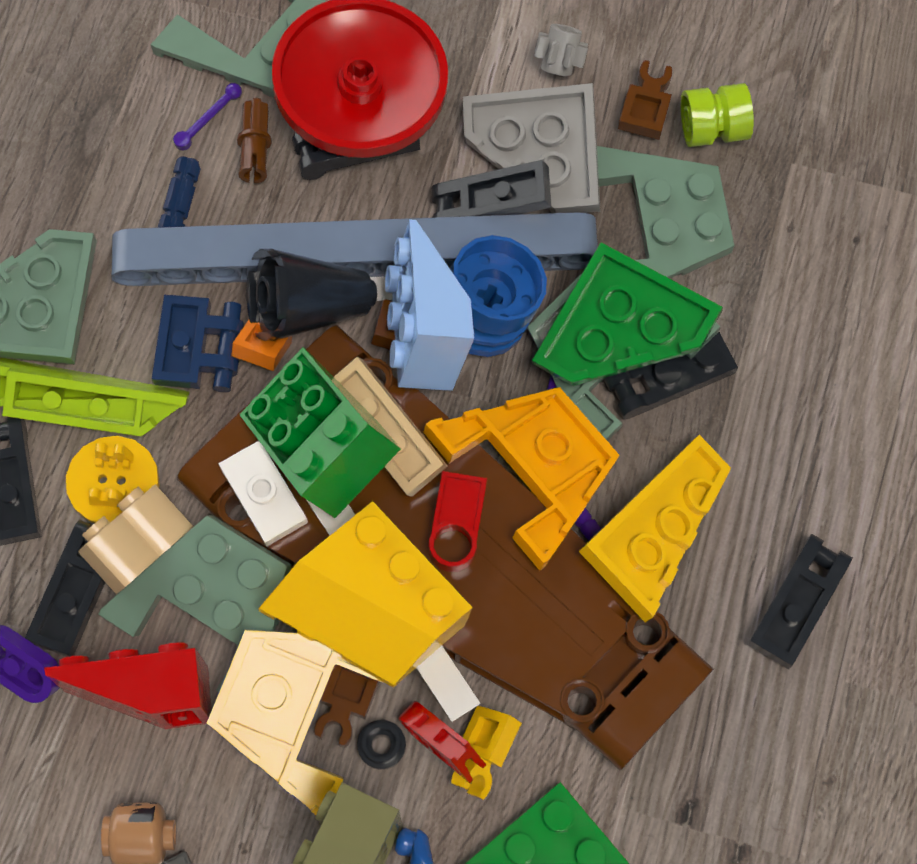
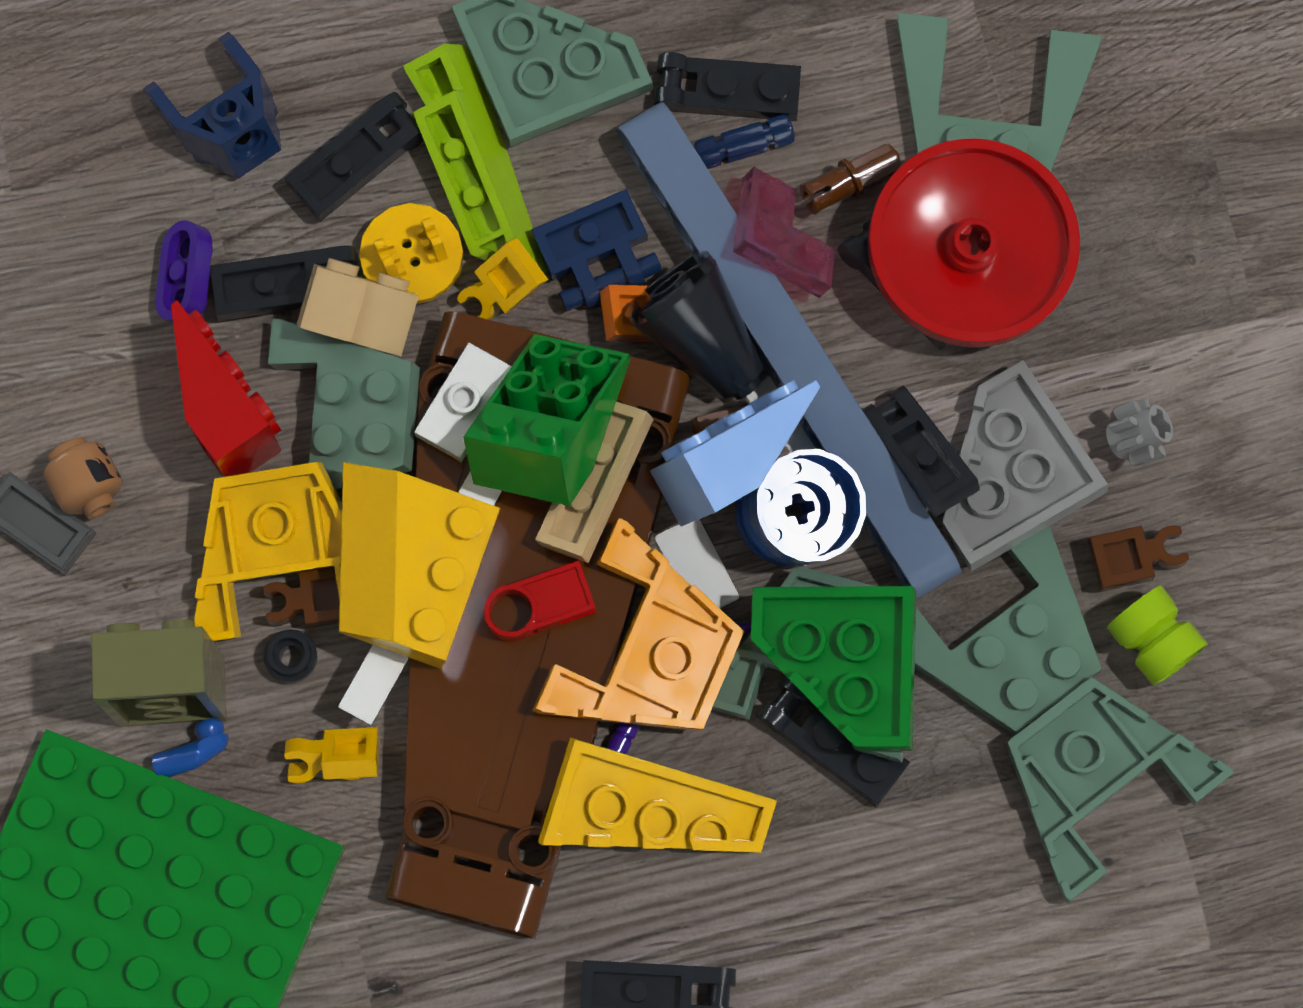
camera: 65 degrees right, 5 degrees up
dark purple hinge [173,83,242,151] -> none
red piece [398,700,486,783] -> none
none -> yellow plate [457,238,549,320]
none -> black plate [654,52,801,121]
none -> white sticker [655,519,739,608]
none -> clear pink plate [733,167,835,298]
none -> sand green wing [1006,677,1234,904]

